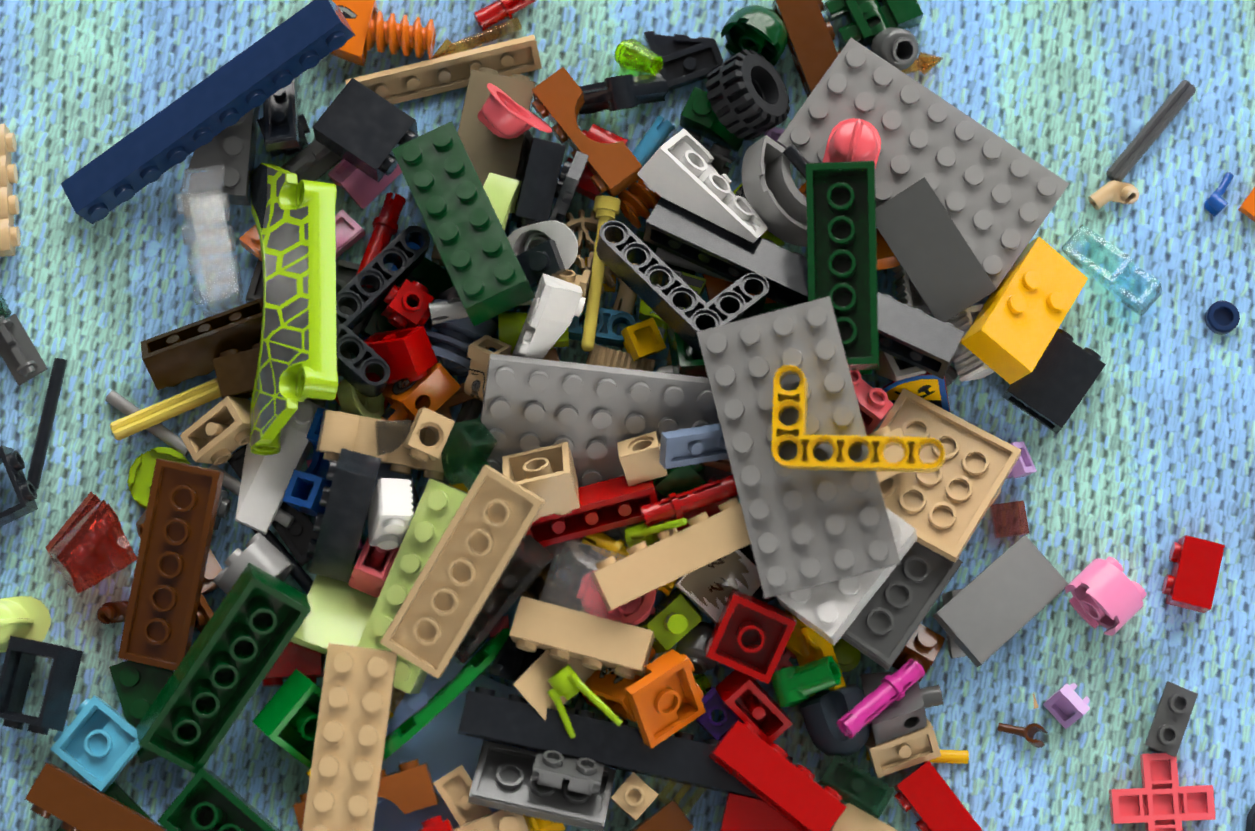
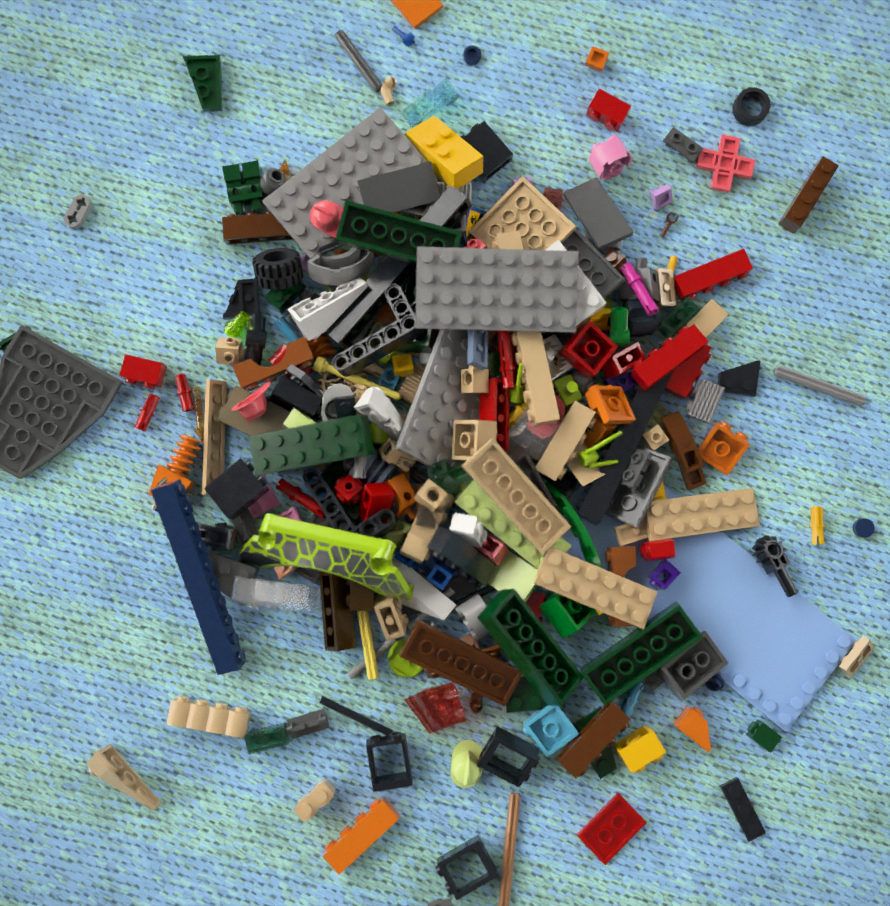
camera: 75 degrees left, 5 degrees up
dark green cylinder [721,5,787,66] -> none
yellow beam [771,365,946,472] -> none
none -> tan brick [215,337,246,366]

